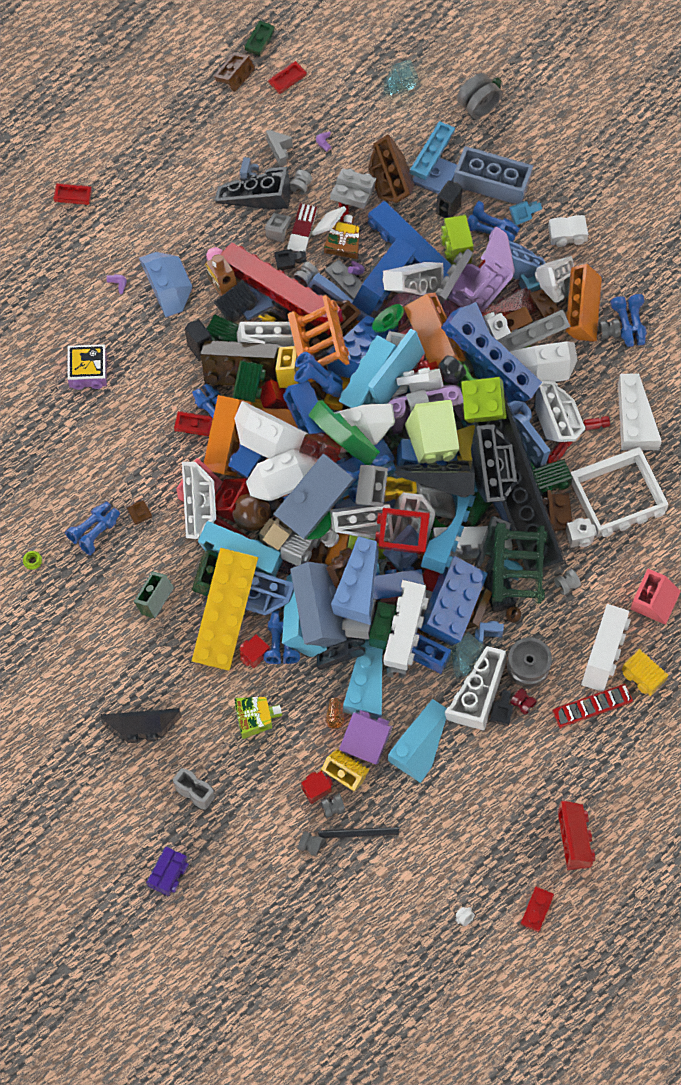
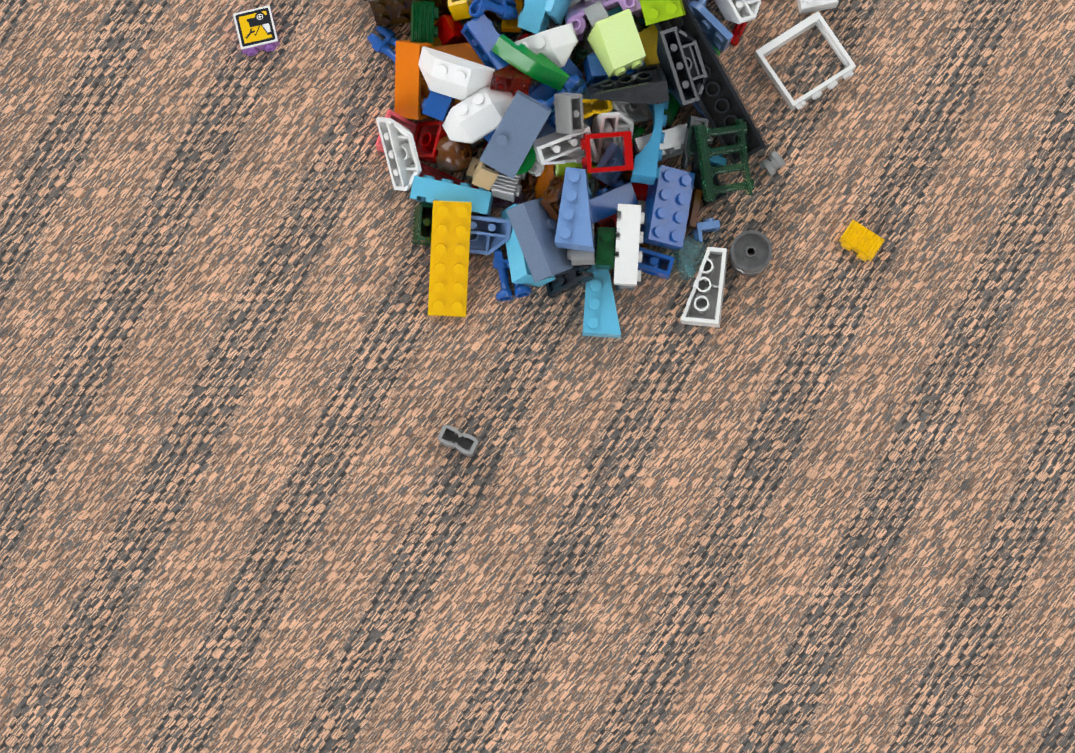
camera: 10 degrees left, 15 degrees up
lime plate [23,551,42,570] -> none
blue piece [65,501,120,555] -> none
black wedge [100,708,181,743] -> none
reddish brown tile [127,500,152,525] -> none
brick [134,571,174,619] -> none
dark purple brick [146,847,189,896] -> none
red plate [174,411,213,436] -> none
torso [234,697,282,739] -> none
red brick [239,634,270,668] -> none
dark grey wheel [297,830,324,857] -> none
red brick [301,771,333,804] -> none
black bar [318,827,399,838] -> none
dark grey wheel [320,794,345,819] -> none
yellow brick [321,748,369,791] -> none
clear orange cone [325,698,345,729] -> none
medium lavender piece [339,710,393,765] -> none
medium azure wedge [388,699,447,783] -> none
white plate [456,907,475,926] -> none
black plate [489,689,514,726] -> none
reddish brown hinge [506,606,521,623] -> none
dark red wheel [510,688,538,715] -> none
red plate [520,886,554,932] -> none
dark green brick [533,459,573,496] -> none
reddish brown bracket [543,490,572,531] -> none
tile [552,684,633,729] -> none
red slope [558,801,596,870] -> none
white brick [565,518,596,548] -> none
white wedge [581,604,631,691] -> none
coral slope [630,569,681,625] -> none

